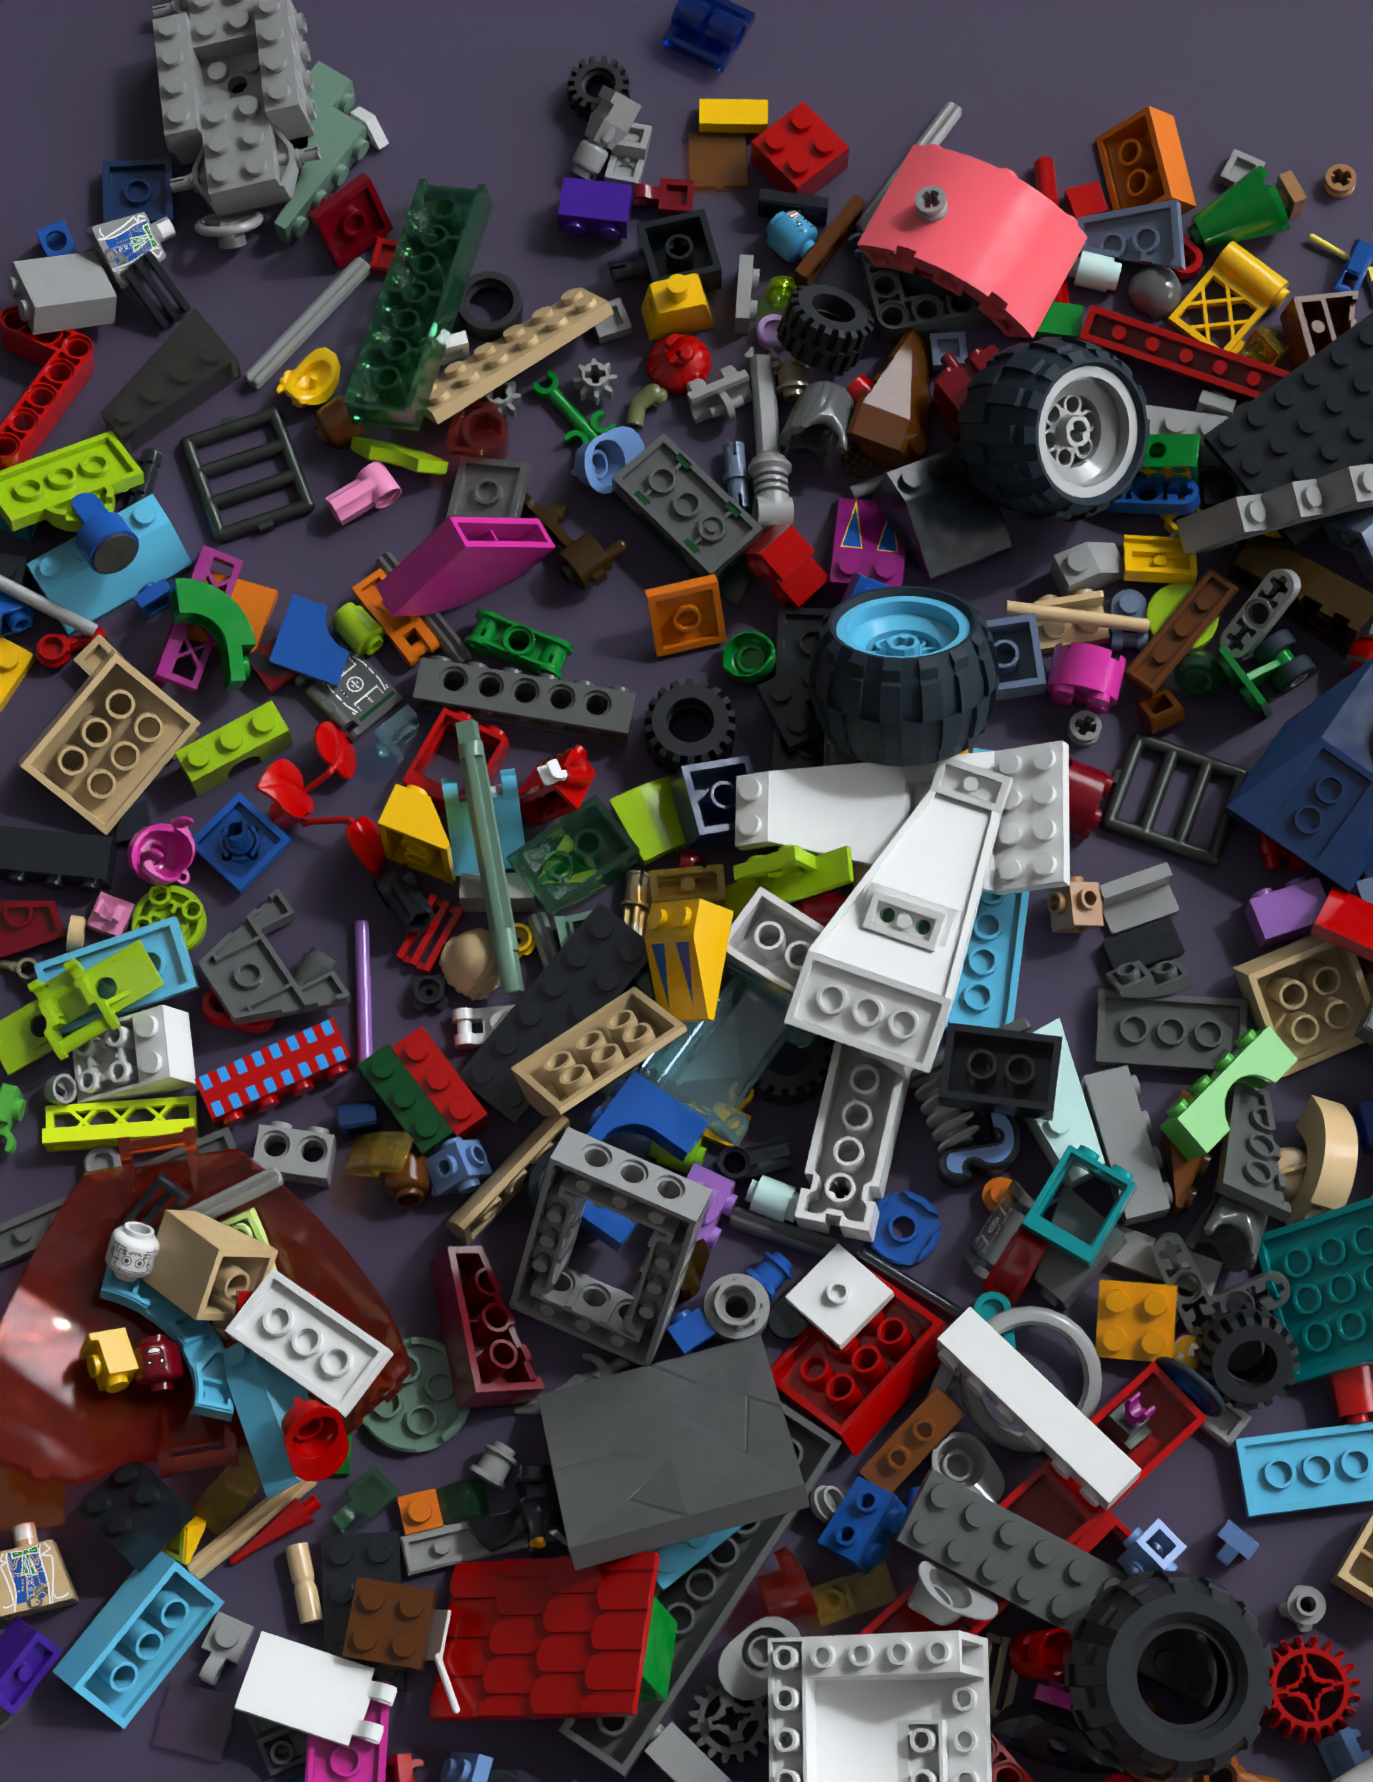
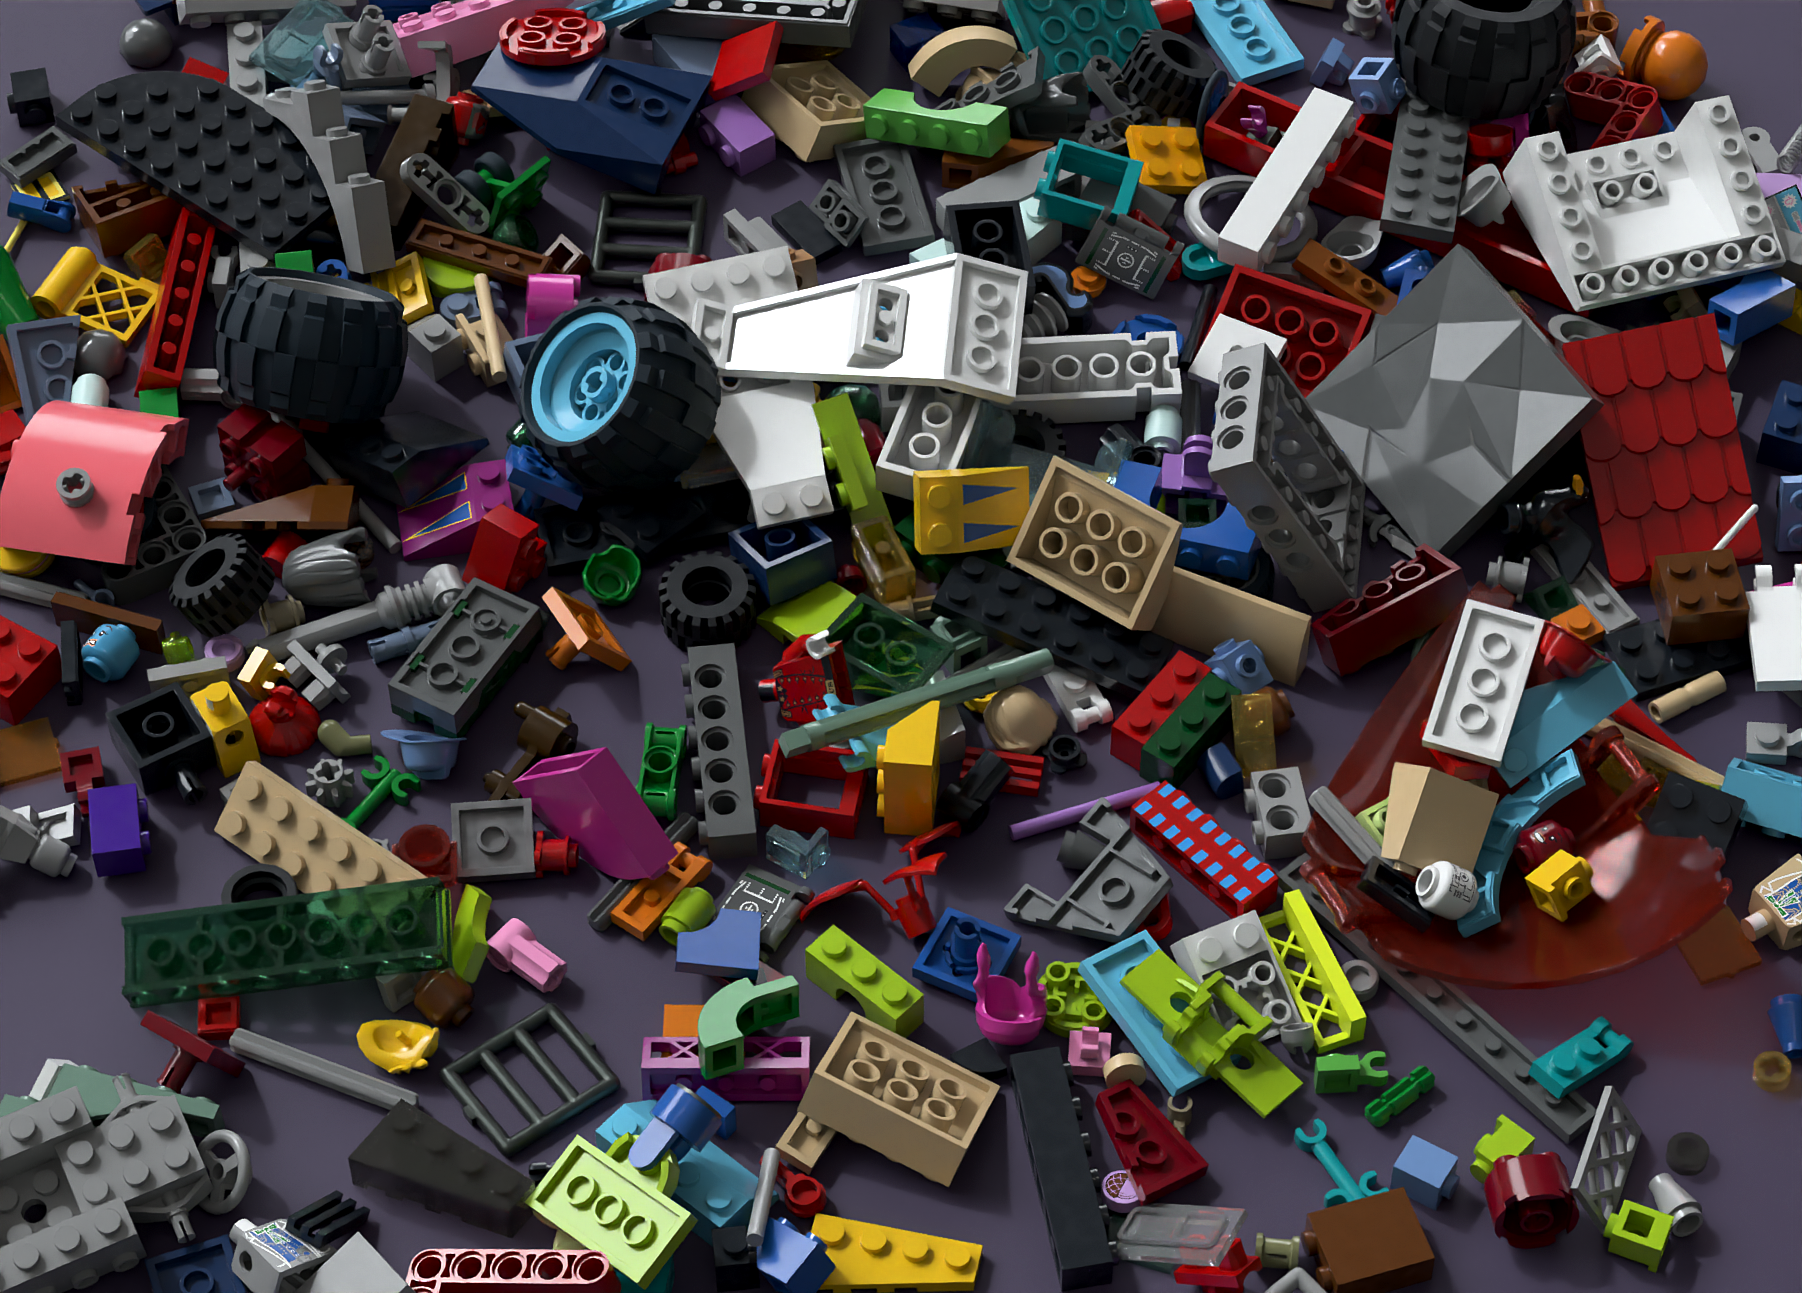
camera: 105 degrees left, 20 degrees down
none -> yellow tile [237,646,291,701]

